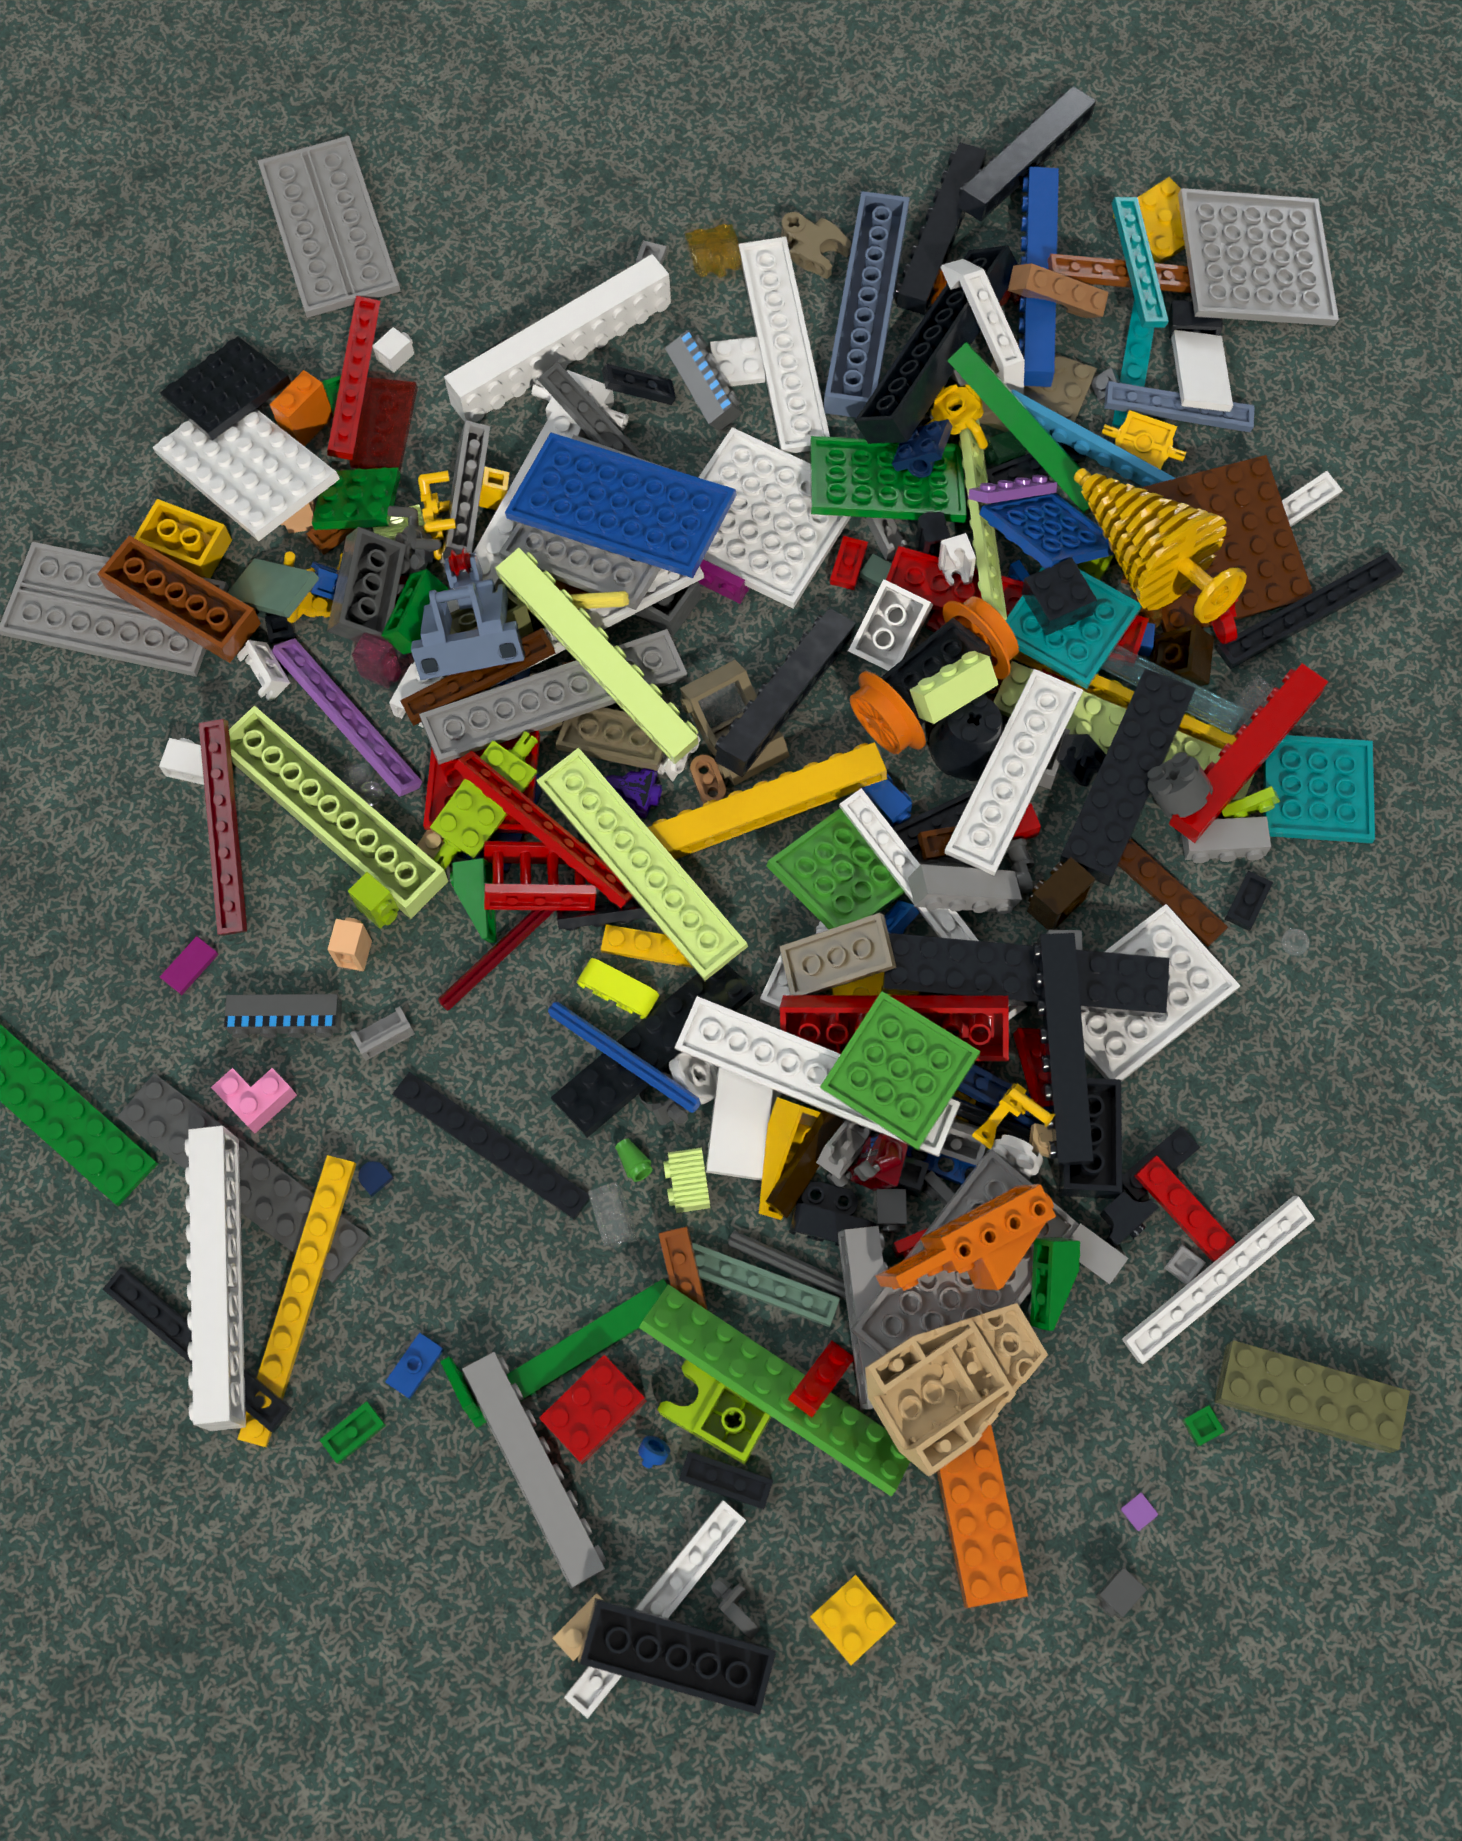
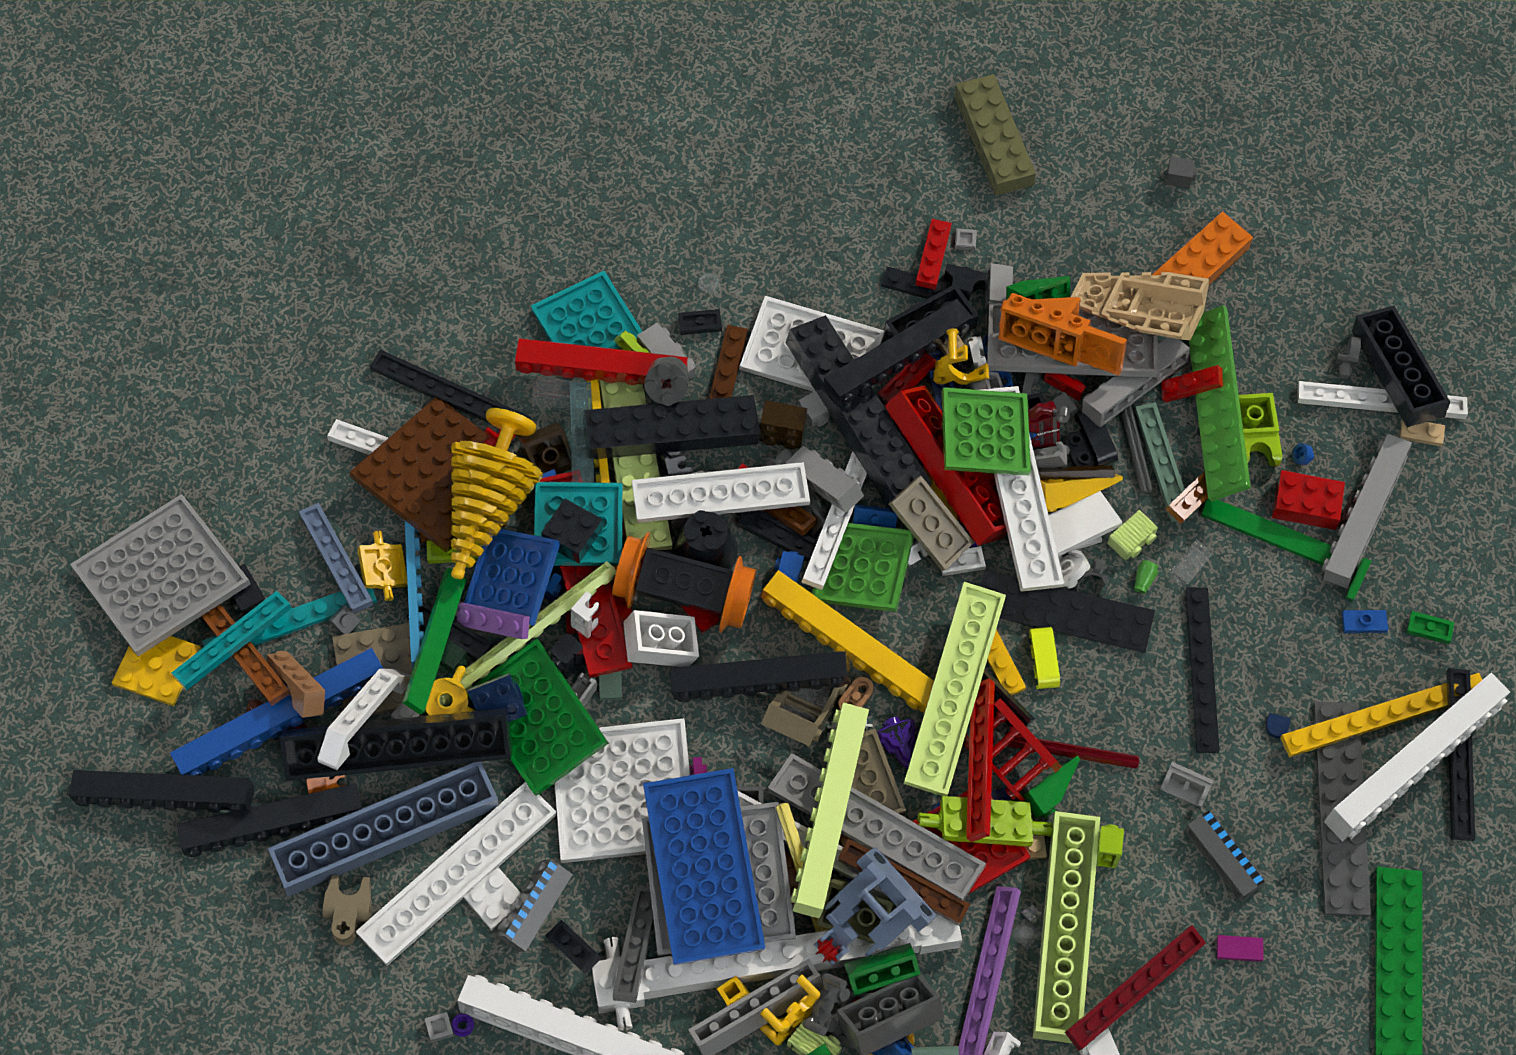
camera: 130 degrees left, 5 degrees down
bright pink brick [211,1068,297,1134] -> none
light nougat brick [327,918,372,971] -> none
clear pink brick [352,633,401,688] -> none
blue axle [548,1002,701,1113] -> none
black plate [679,1451,773,1510] -> none
clear yellow plate [685,224,742,279] -> none
yellow plate [810,1575,896,1665] -> none
red plate [830,536,868,590] -> none
yellowish green brick [910,651,999,724] -> none
medium lavender piece [1121,1493,1158,1531] -> none
white plate [1122,1196,1315,1364] -> none
white tile [1171,330,1233,412] -> none
green plate [1182,1405,1225,1447] -> none

